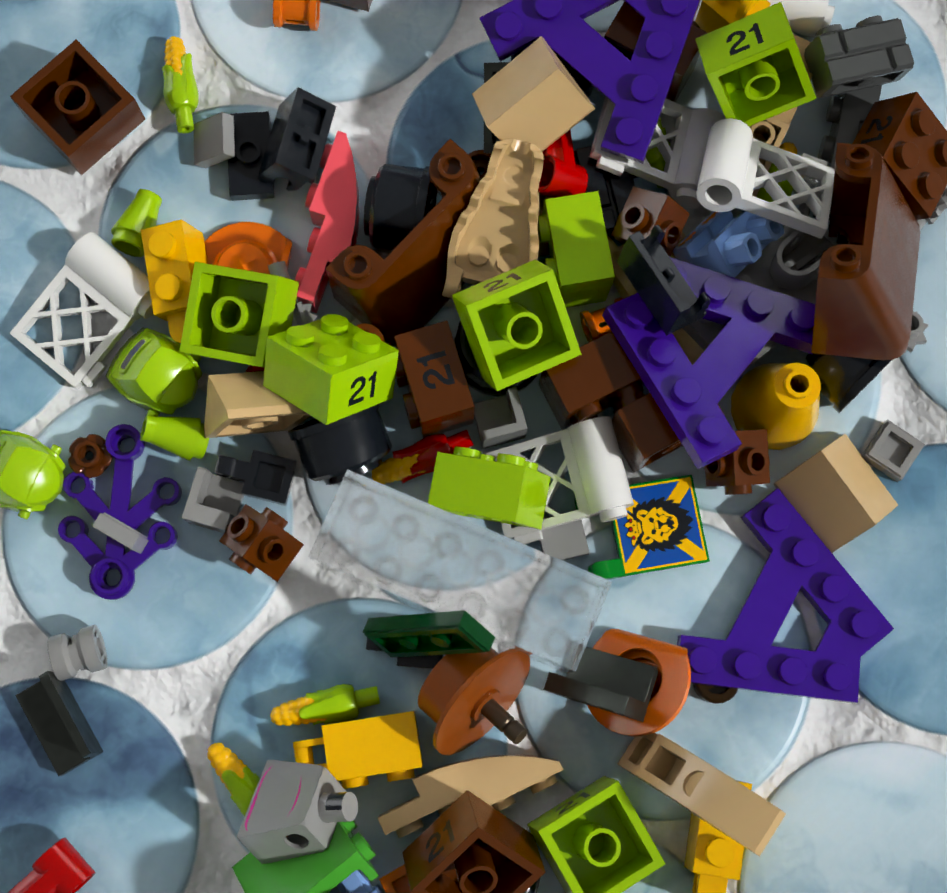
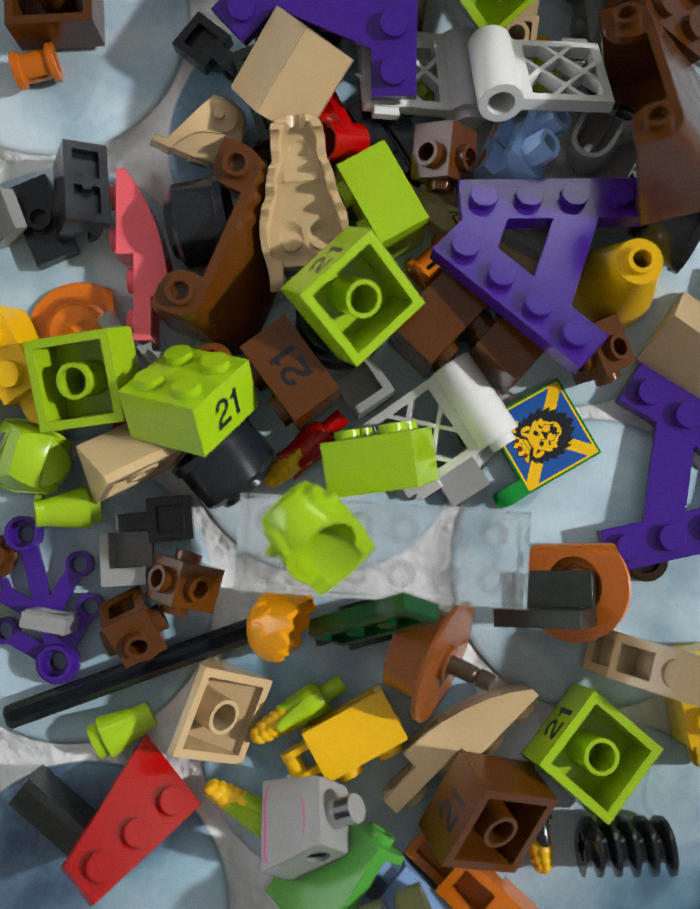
camera: 15 degrees left, 5 degrees up
light grey wheel [47,625,107,681] -> none
black hinge [617,225,711,336] -> none
none -> black axle [2,618,249,729]
none -> red wing [60,734,201,906]
none -> lime cone [86,701,158,760]
none -> reddish brown brick [98,585,170,669]
none -> tan helmet [150,93,247,170]
none -> tan slope [167,657,273,765]
none -> black plate [172,11,238,83]
none -> light orange hair [246,588,317,663]
none -> lime helmet [260,480,375,595]

